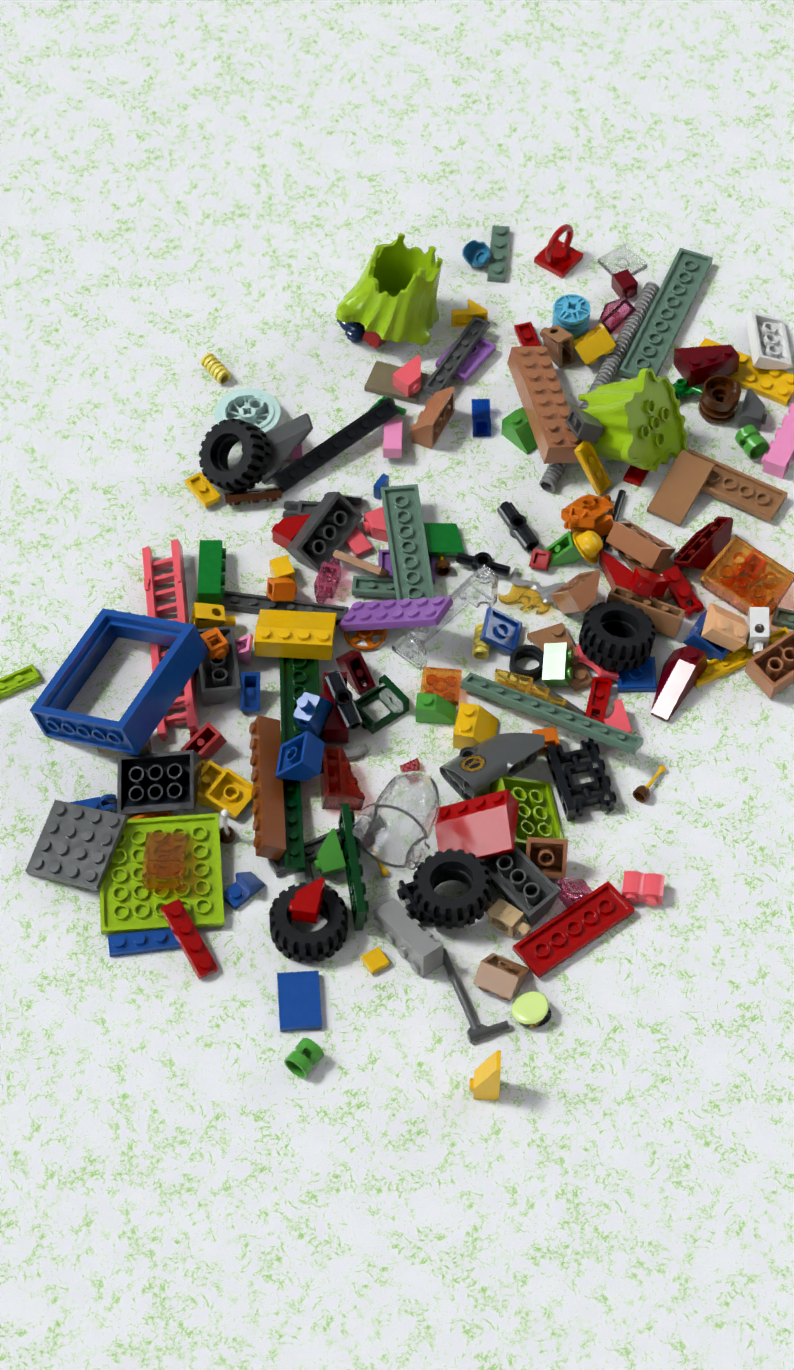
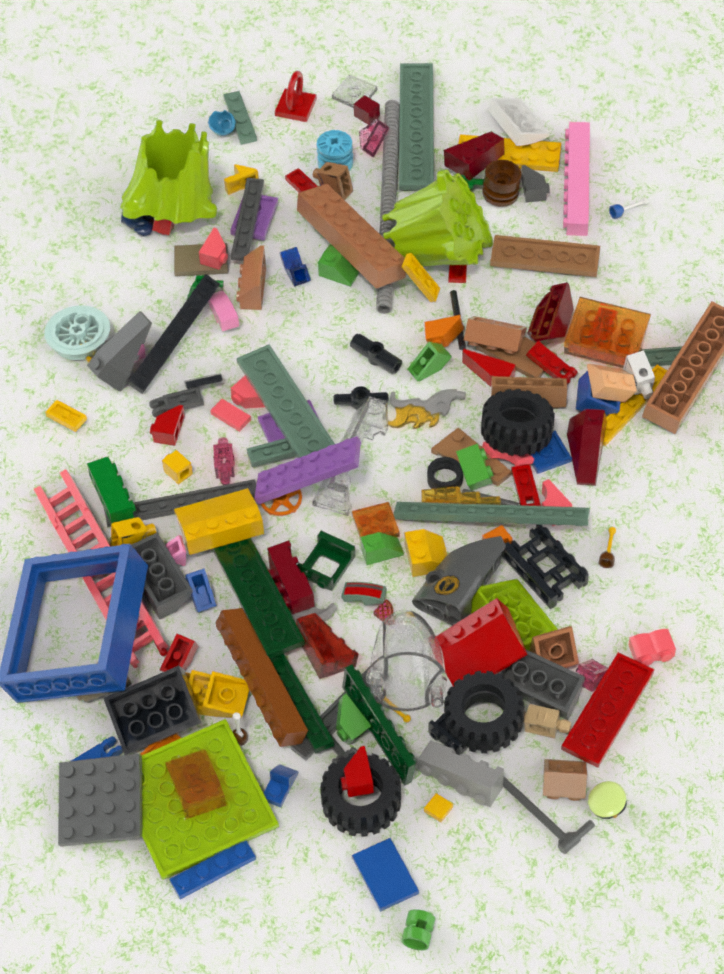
camera: 20 degrees left, 0 degrees up
red plate [160,899,218,979] -> none
black tyre [199,418,272,492] -> none
orange brick [200,627,229,660] -> none
light yellow piece [201,353,231,384] -> none
reddish brown plate [224,488,281,506] -> none
orange brick [266,577,297,601] -> none
blue slope [275,731,325,781] -> none
dark grey slope [285,492,364,574] -> none
blue torso [293,692,334,737] -> none
black piece [324,671,363,730] -> none
medium nougat tile [333,550,389,578] -> none
dark red slope [336,650,376,695] -> none
blue tile [373,473,389,500] -> none
green tile [424,523,465,557] -> none
reddish brown hinge [436,556,451,576] -> none
yellow slope [469,1051,501,1100] -> none
light yellow piece [472,623,490,659] -> none
blue tile [480,607,522,655] -> none
red tile [529,548,553,571] -> none
nougat slope [550,570,600,614] -> none
orange plate [561,494,614,530] -> none
dark grey slope [566,406,604,444] -> none
yellow hat [572,530,603,564] -> none
yellow slope [573,323,616,365] -> none
red slope [628,566,671,598] -> none
medium nougat tile [647,450,715,527] -> none
bright green wheel [735,424,769,460] -> none
none -> slope [341,582,387,605]

